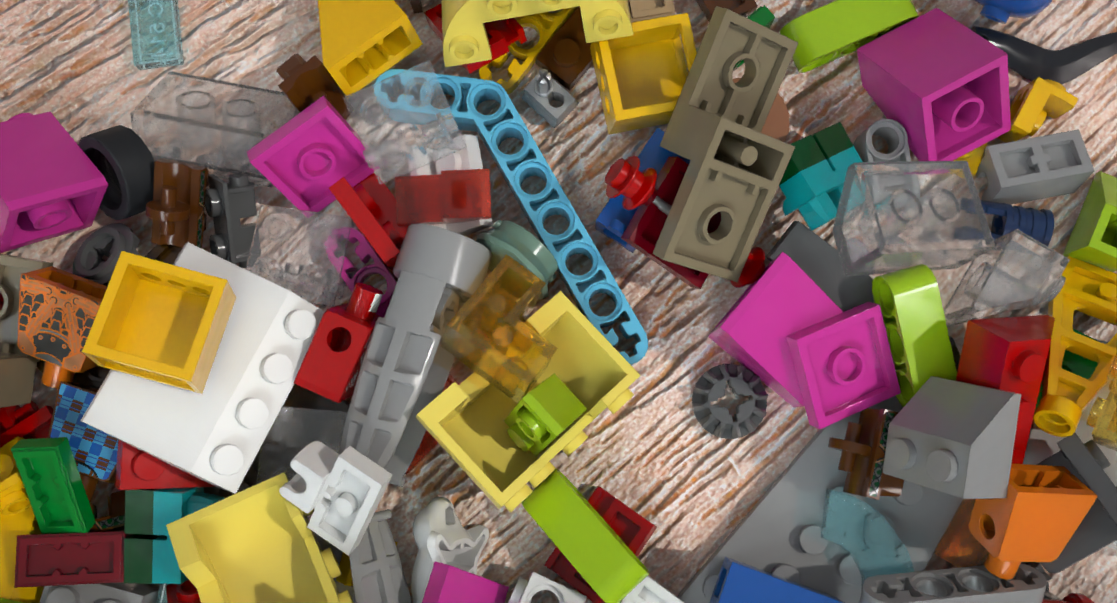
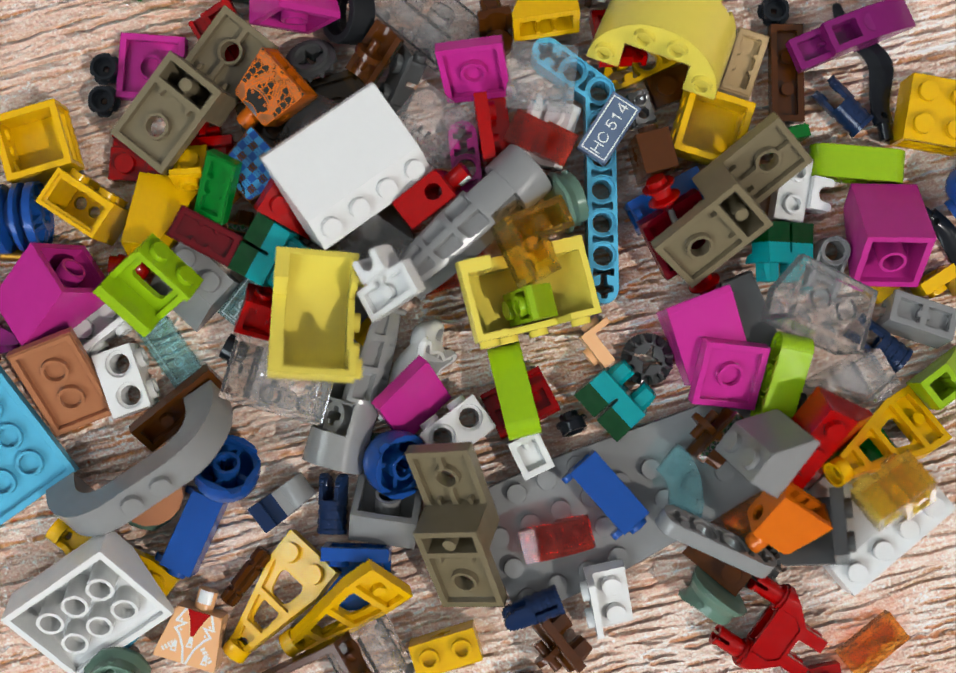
camera: 25 degrees right, 5 degrees up
yellow piece [82,251,236,394] -> none
none -> black plate [556,410,587,437]
none -> teal hips [574,359,656,442]
none -> sand blue tile [576,91,641,167]
none -> light nougat bracket [578,316,615,369]
none -> reddish brown brick [627,124,679,185]
none -> white plate [768,159,835,223]

